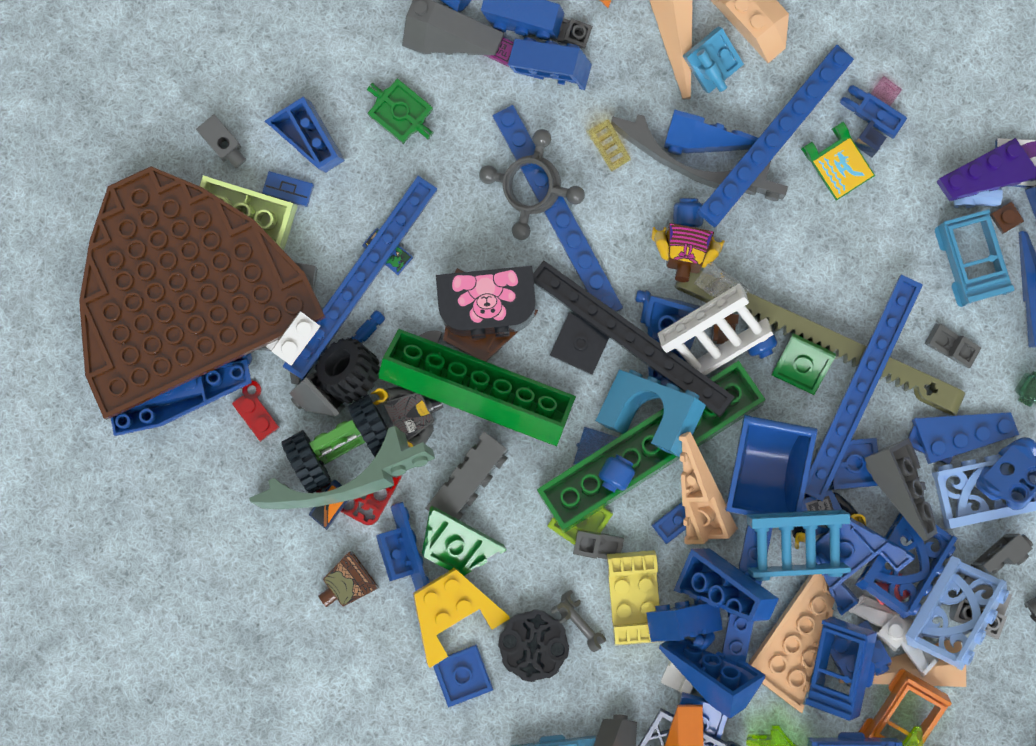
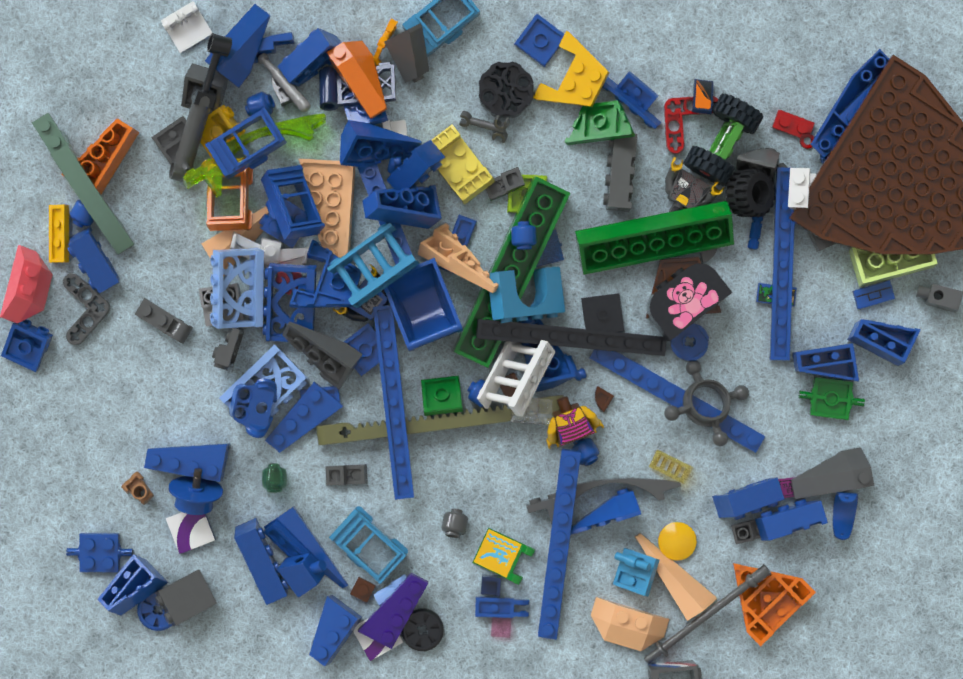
camera: 145 degrees right, 5 degrees up
sand green slope [249,426,435,509] -> none
torso [318,551,379,607] -> none
none -> black wheel [402,608,444,651]
none -> dark grey head [441,509,468,538]
none -> reddish brown tile [595,386,614,412]
none -> yellow dish [658,522,697,560]
none -> blue plate [670,323,709,361]
none -> blue wedge [792,343,859,381]

